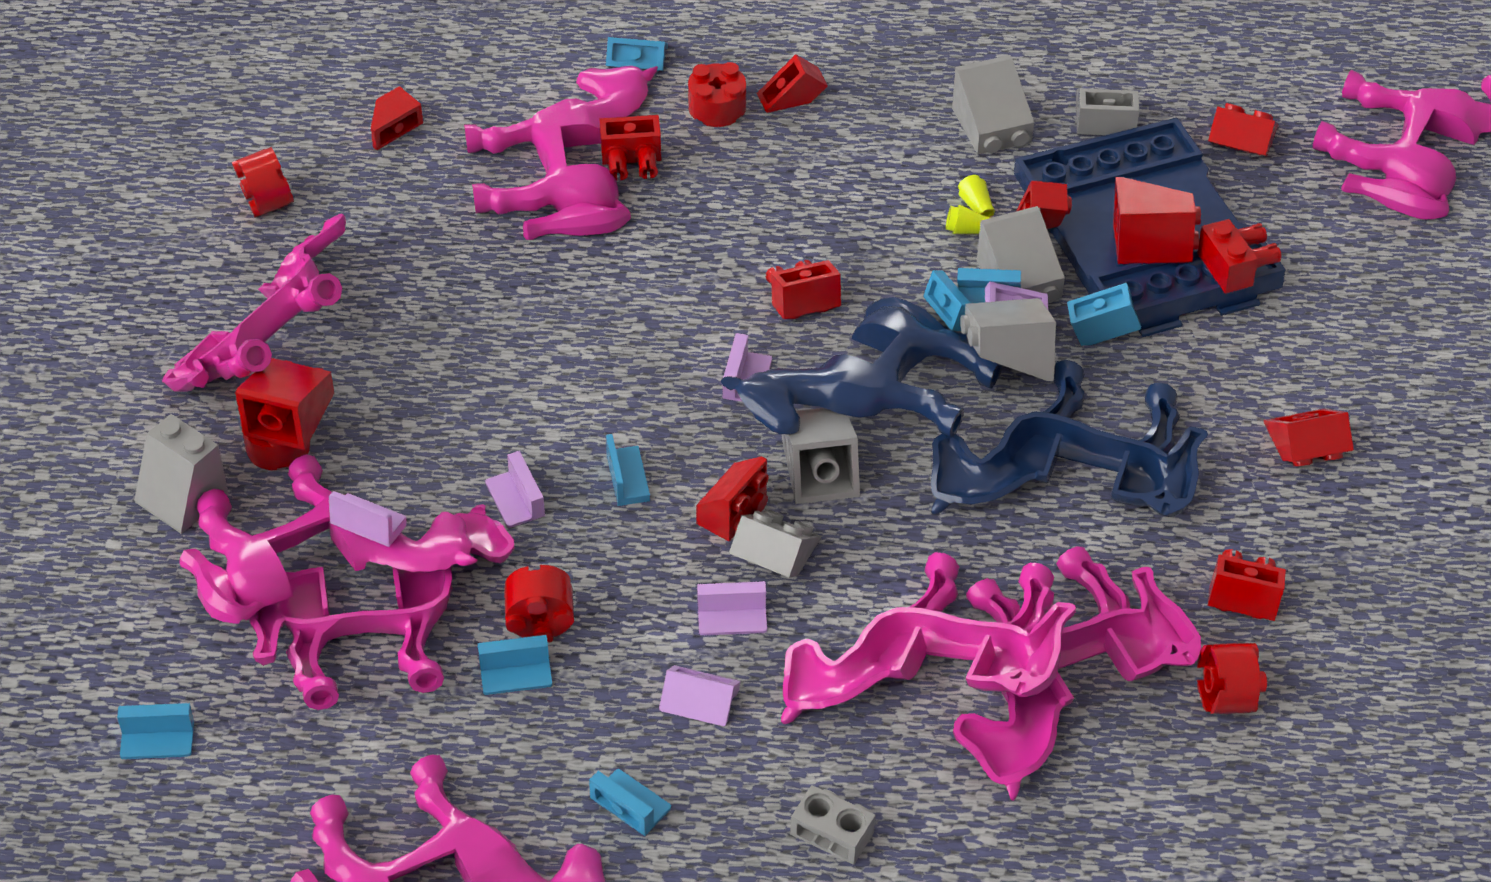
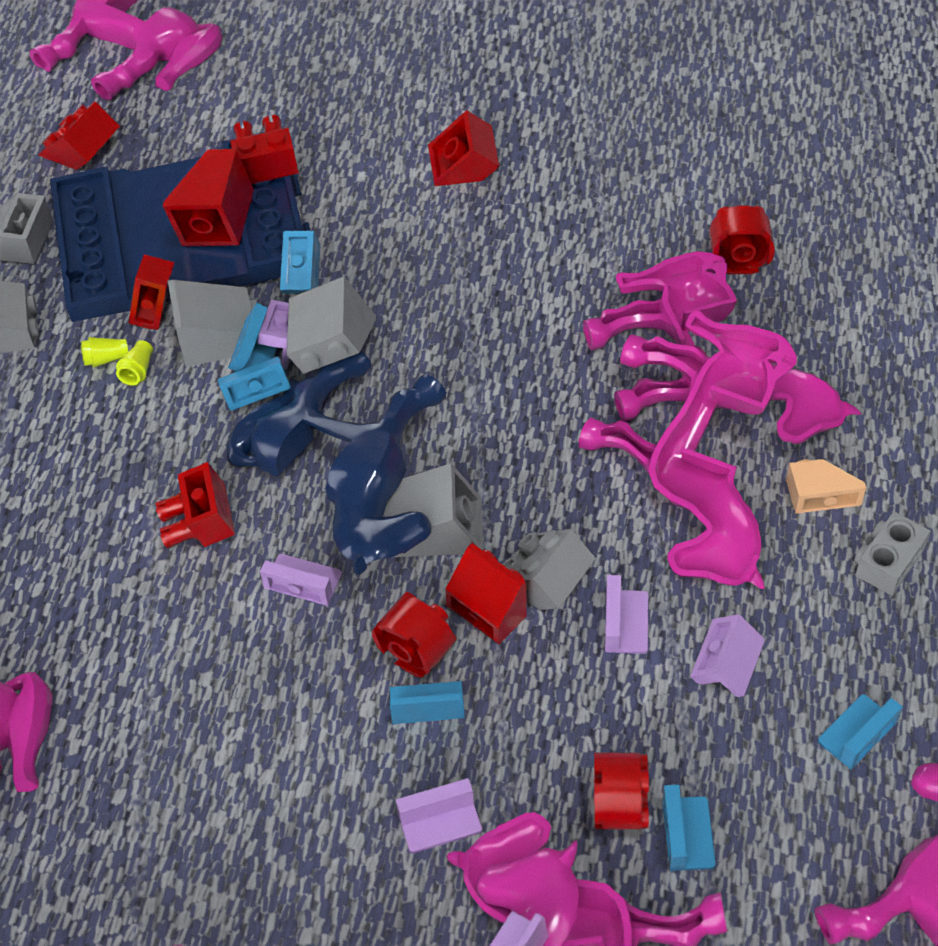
camera: 80 degrees left, 5 degrees up
dark blue animal [931,359,1208,517] -> none
red brick [1207,549,1286,621] -> none
none -> red brick [372,592,457,677]
none -> light nougat slope [786,459,866,514]

